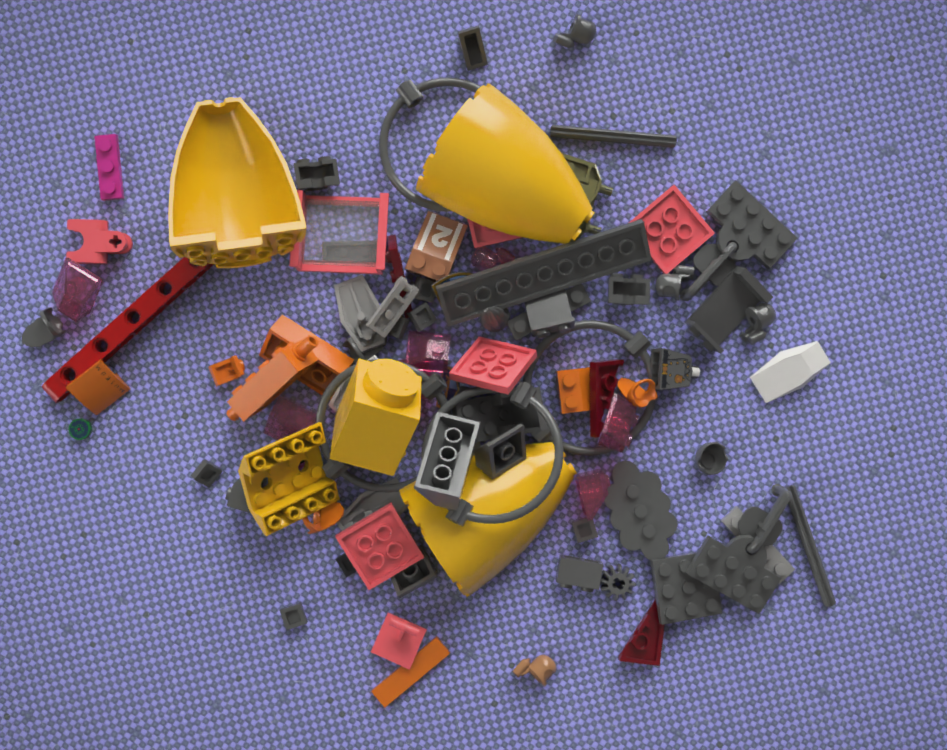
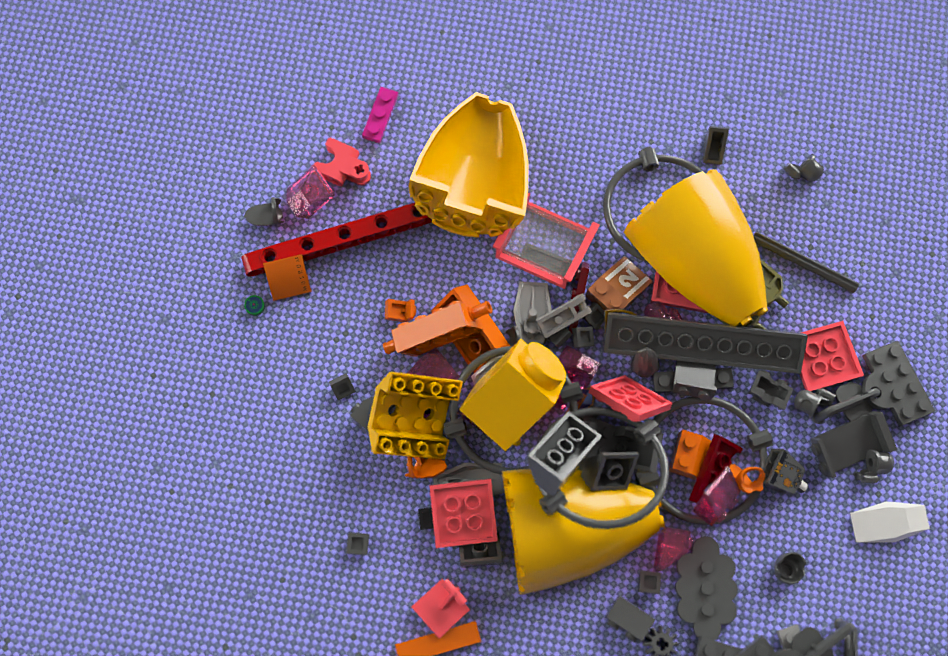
camera: 25 degrees right, 15 degrees down
dark grey cylinder [293,156,340,191] -> none

